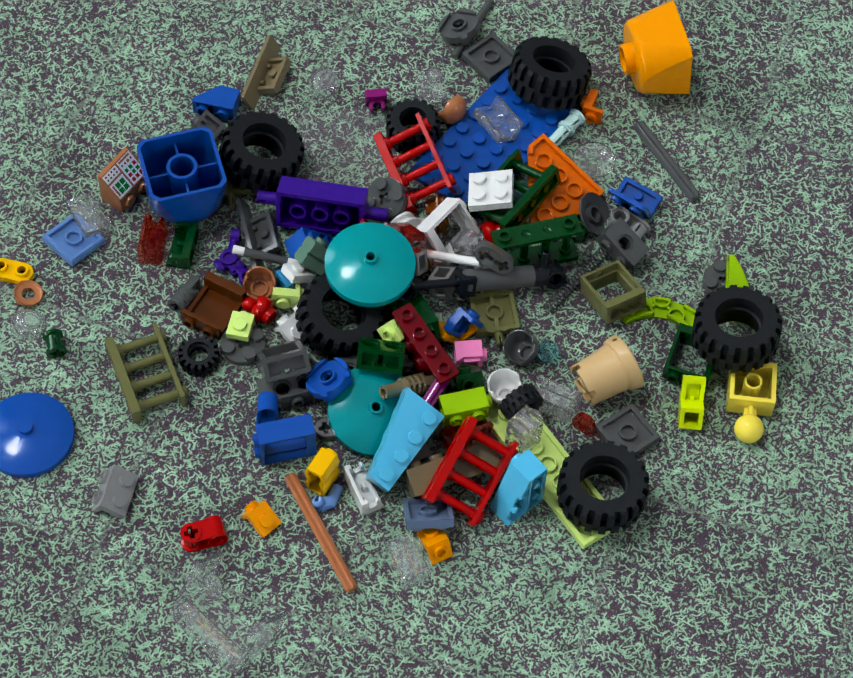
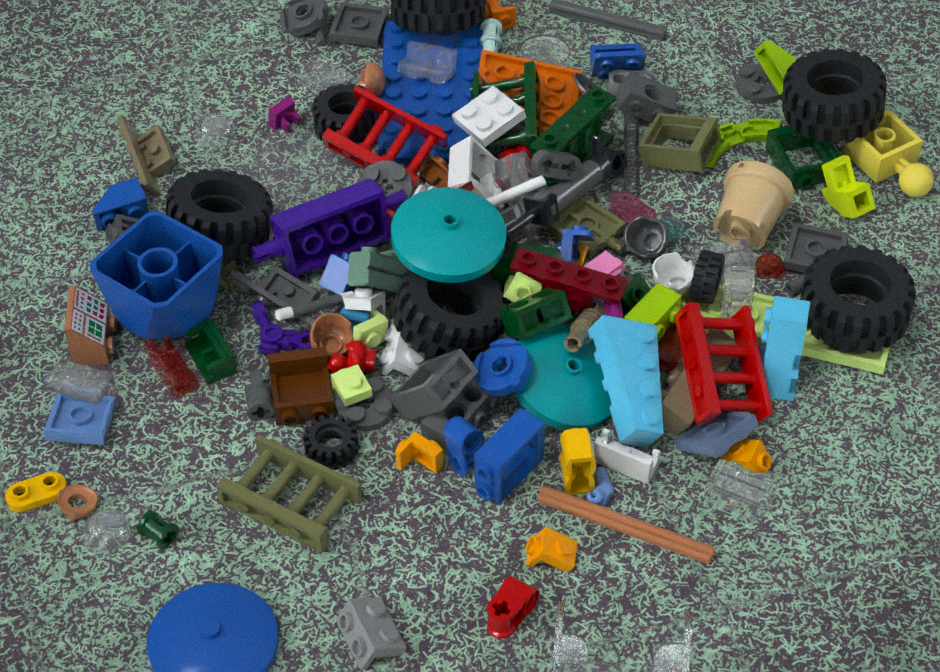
camera: 35 degrees left, 10 degrees down
none -> light orange bracket [395,432,444,473]
none -> clear pink plate [610,192,657,225]

